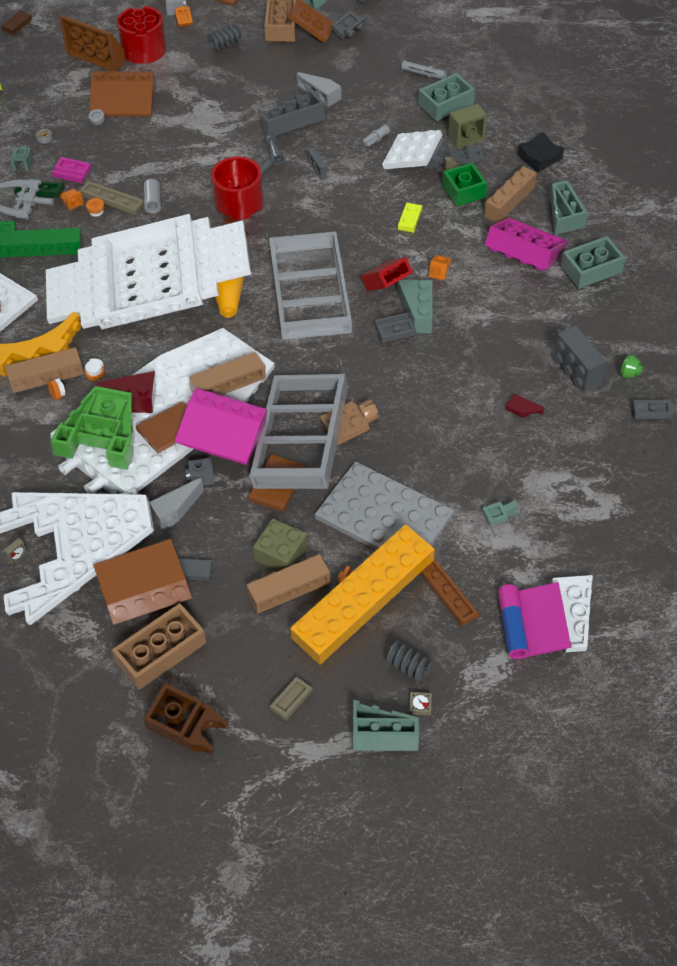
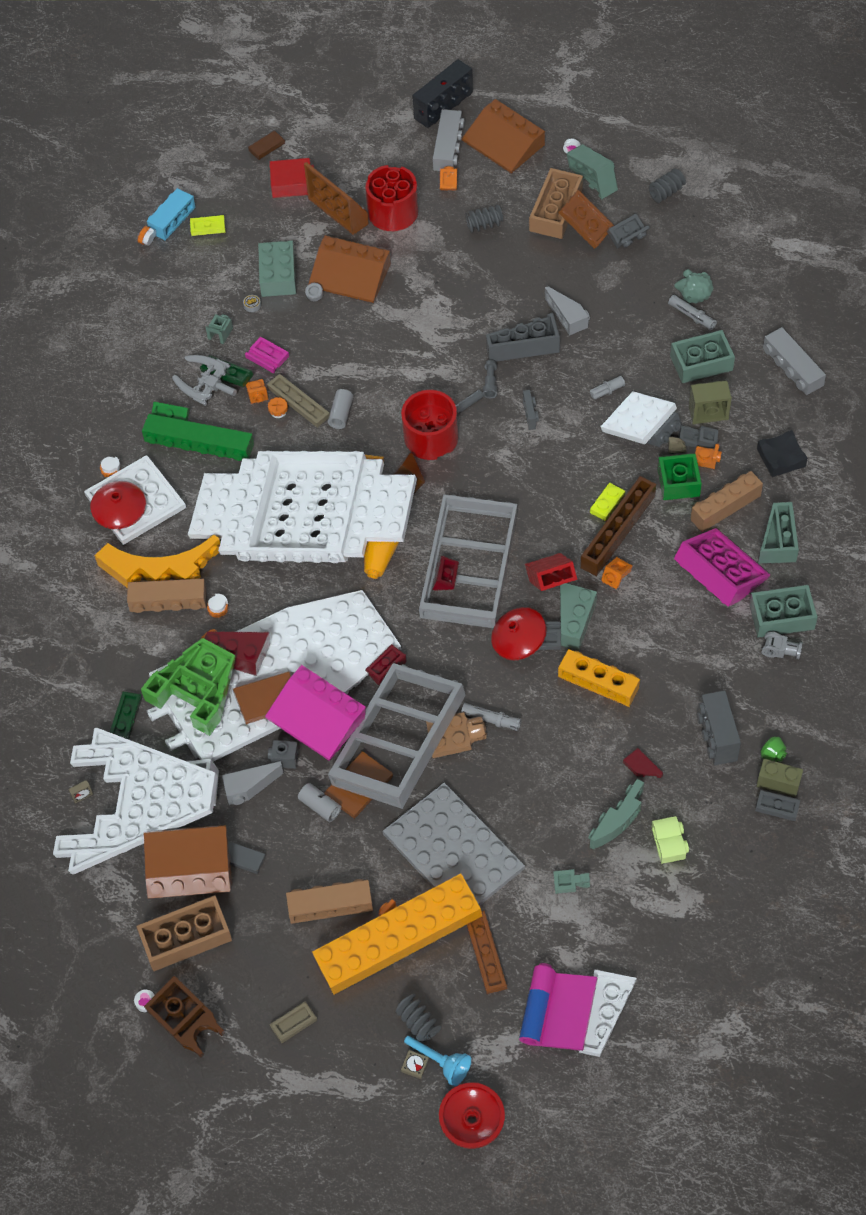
camera: 20 degrees right, 5 degrees up
orange piece [48,378,65,401] -> none
medium nougat brick [189,352,266,395] -> none
olive brick [253,519,308,571] -> none
sand green wedge [353,700,419,751] -> none
none -> dark green tile [110,691,142,740]
none -> white tile [134,990,155,1012]
none -> sand green brick [258,241,296,297]
none -> red brick [269,158,314,198]
none -> light grey pin [298,783,341,822]
none -> dark red slope [365,644,407,686]
none -> medium azure piece [404,1036,471,1087]
none -> dark red slope [432,556,459,590]
none -> red dish [439,1083,505,1149]
none -> light grey pin [461,703,521,731]
none -> red dish [491,607,547,660]
none -> light orange brick [558,649,640,707]
none -> reddish brown brick [580,476,656,577]
none -> sand green slope [588,779,644,849]
none -> yellowish green brick [651,816,689,864]
none -> sand green animal [674,269,714,304]
none -> orange bracket [695,444,722,469]
none -> olive brick [757,759,803,797]
none -> light grey connector [762,632,803,659]
none -> light grey brick [763,327,826,395]

